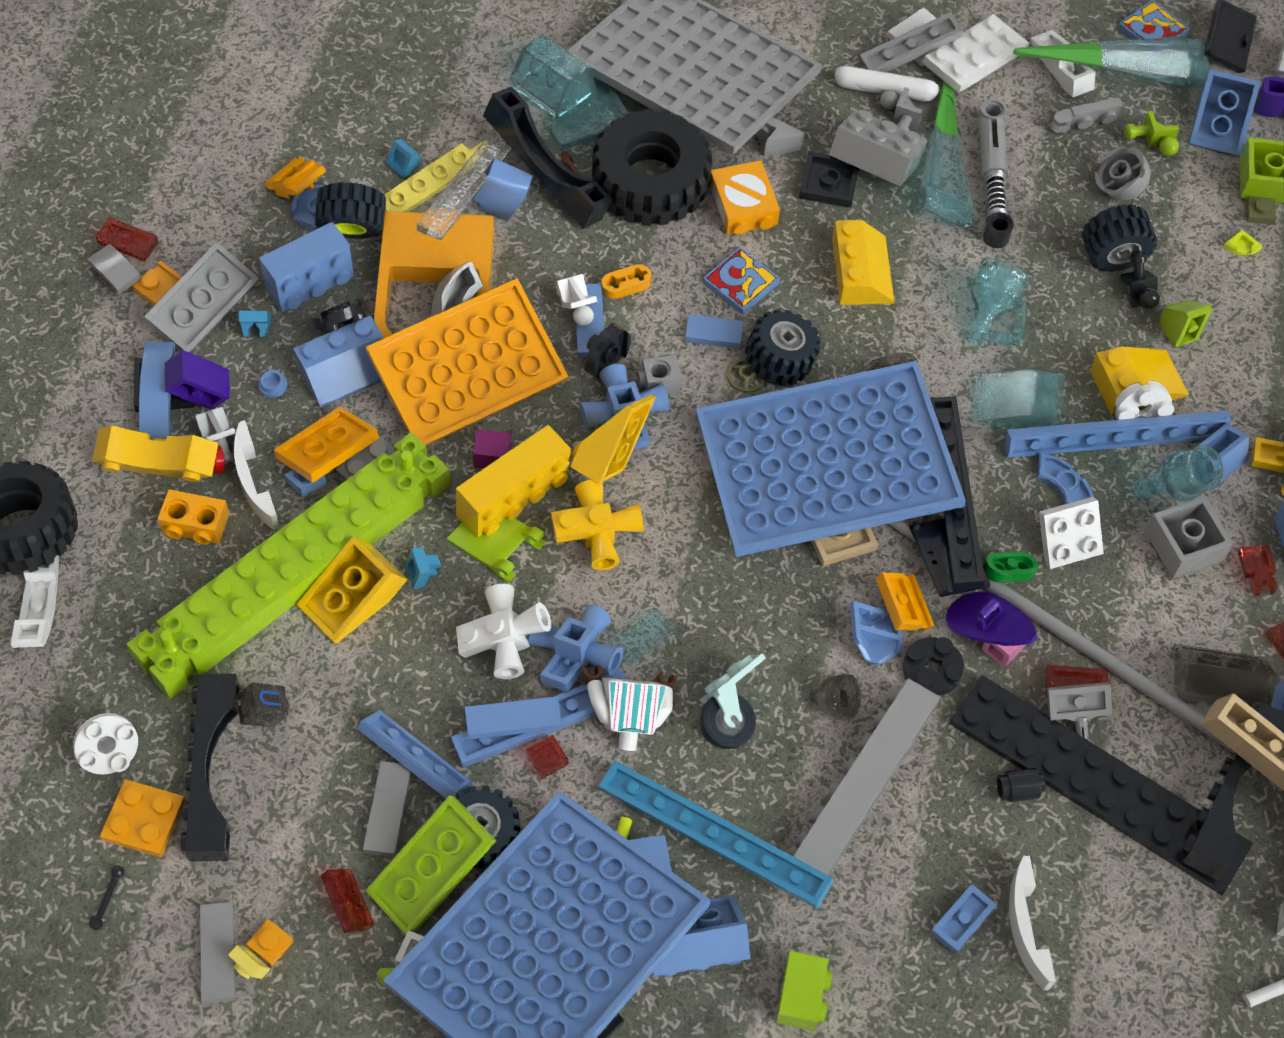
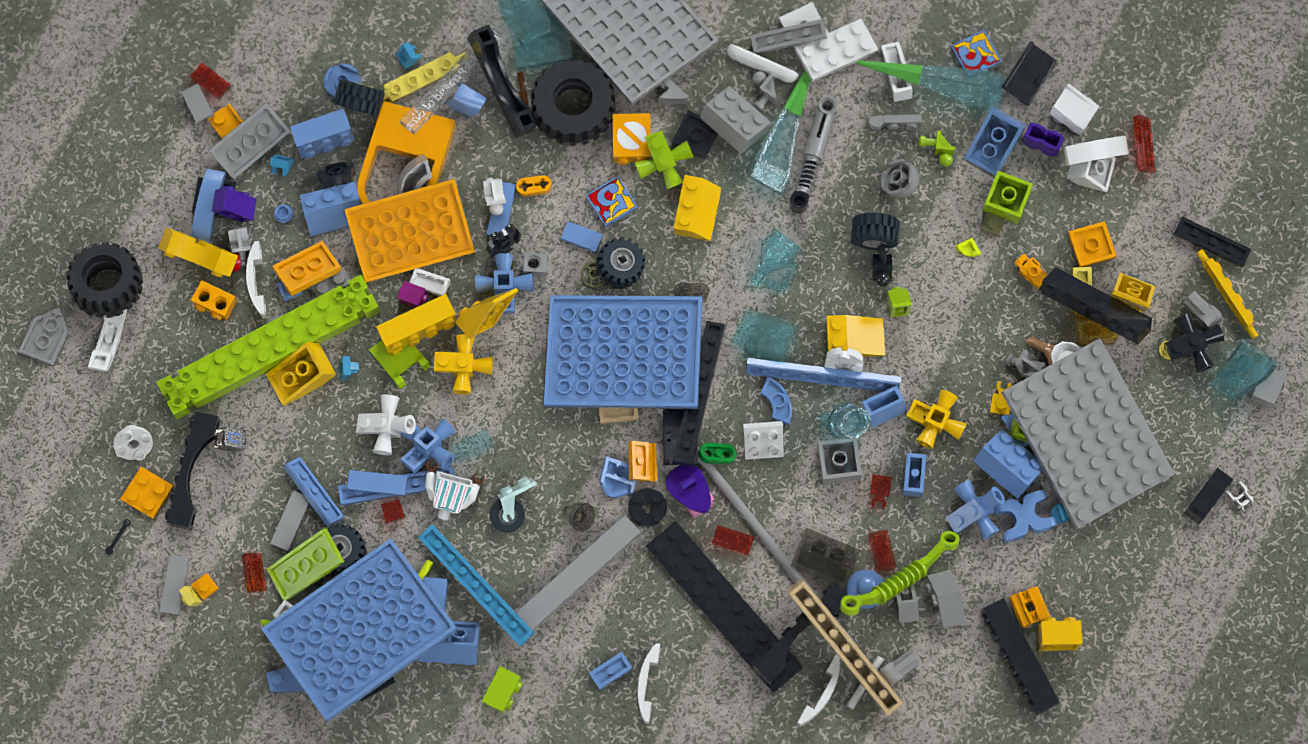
camera: 20 degrees right, 15 degrees up
light orange piece [265,156,326,199] -> none
black brick [997,767,1045,802] -> none
light grey plate [1046,682,1113,739] -> none
none -> white plate [410,268,451,297]
none -> lime brick [635,130,694,190]

